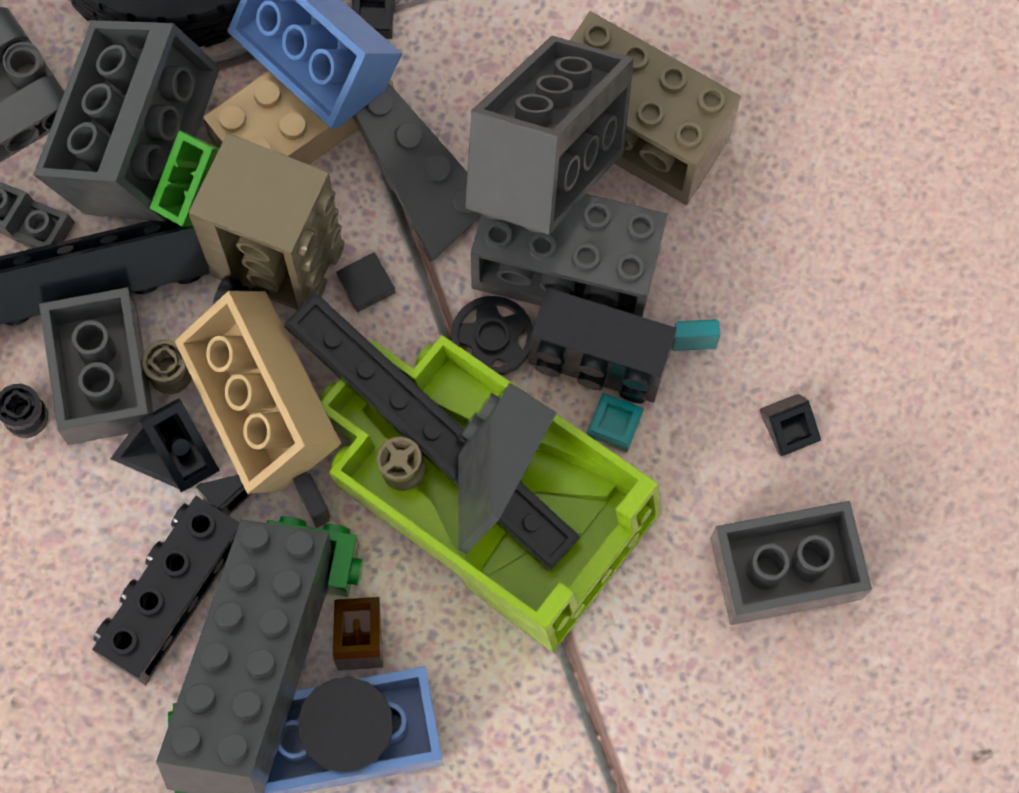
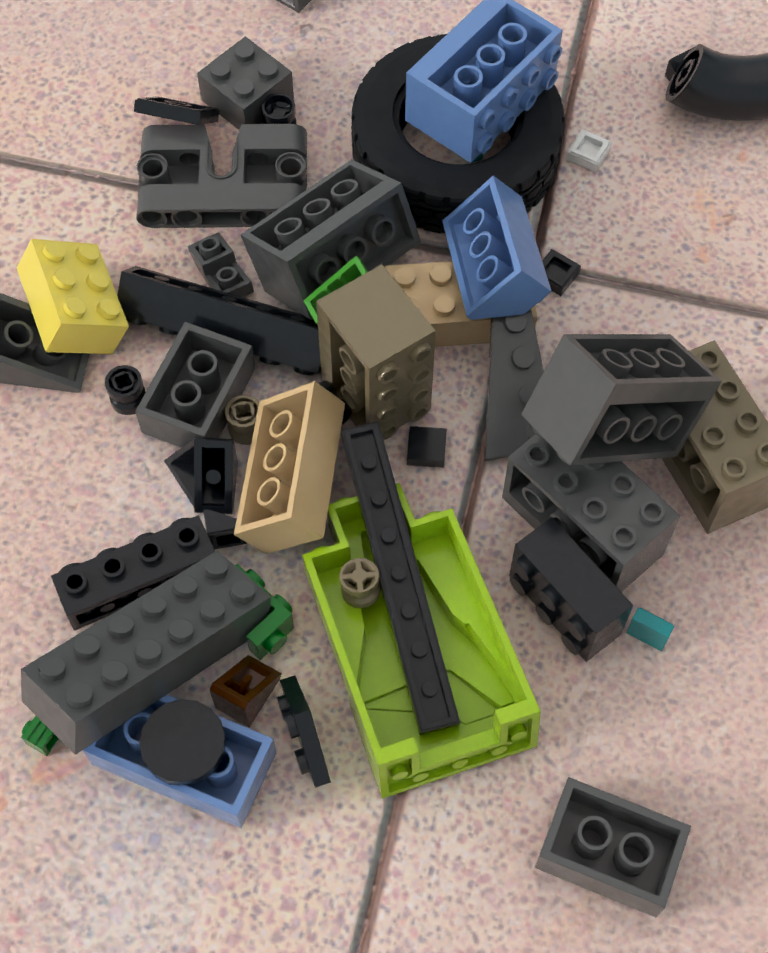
camera: 35 degrees right, 10 degrees down
black tile [293,472,331,528] -> none
black wheel [451,296,533,376] -> none
dark grey slope [458,383,557,554] -> none
teal tile [587,393,644,452] -> none
black slope [760,394,821,456] -> none
none -> black plate [277,675,331,788]

